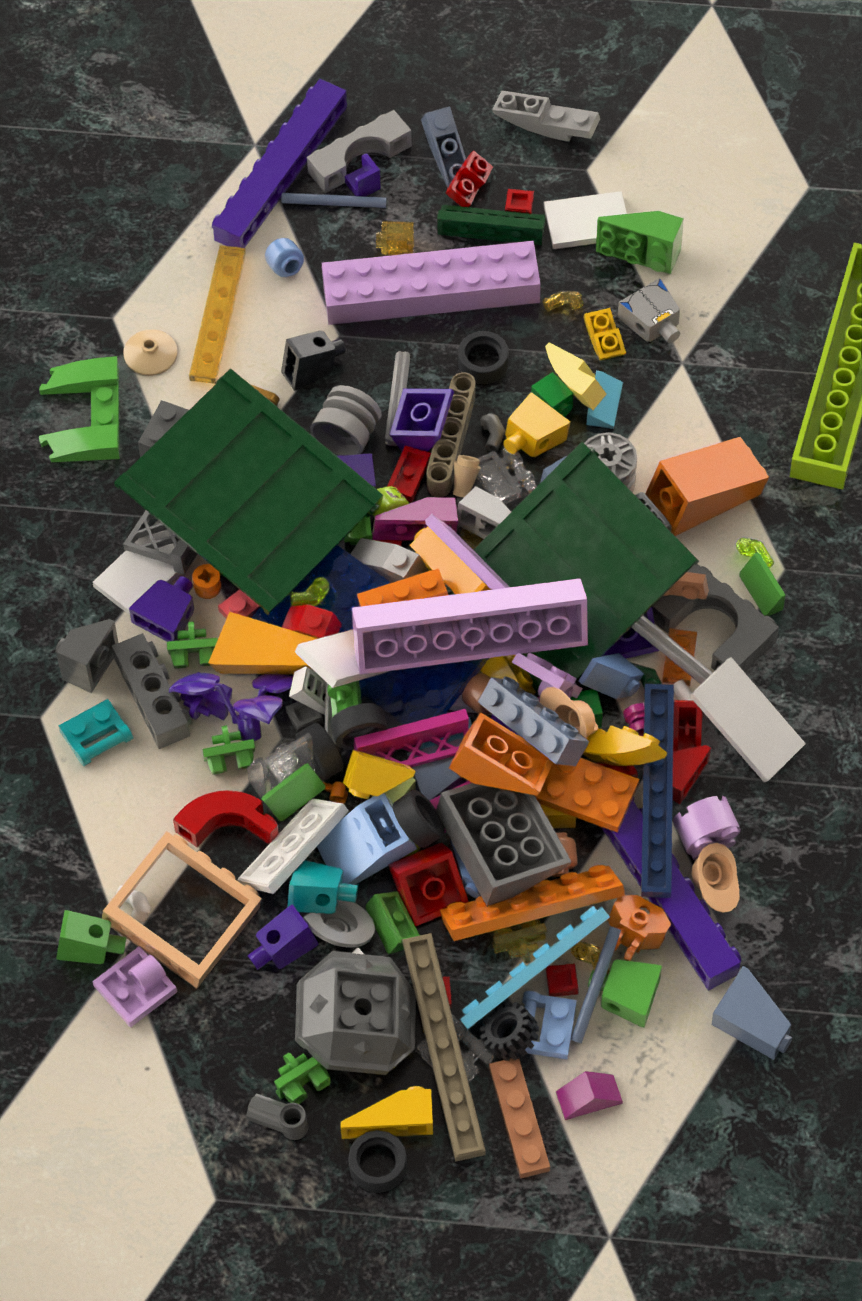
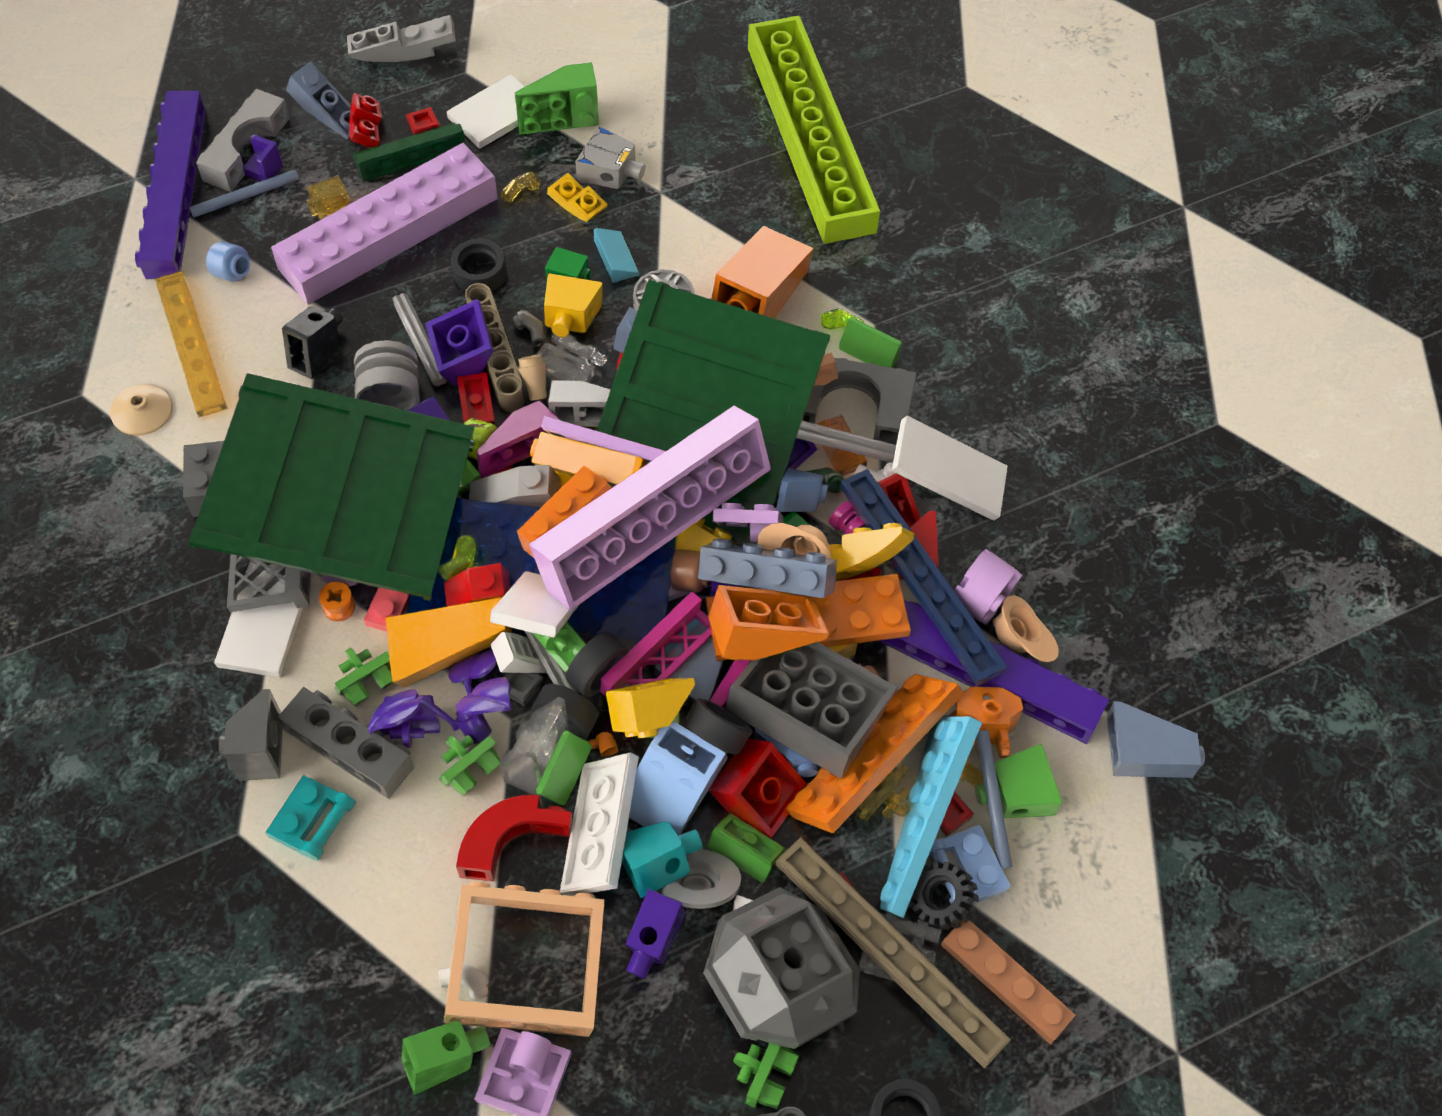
camera: 35 degrees left, 0 degrees up
bright green wedge [39,356,120,462] -> none
dark purple torso [129,576,194,642] -> none
yellow slope [341,1086,433,1139] -> none
light yellow slope [545,343,607,410] -> none
magenta slope [556,1071,623,1120] -> none

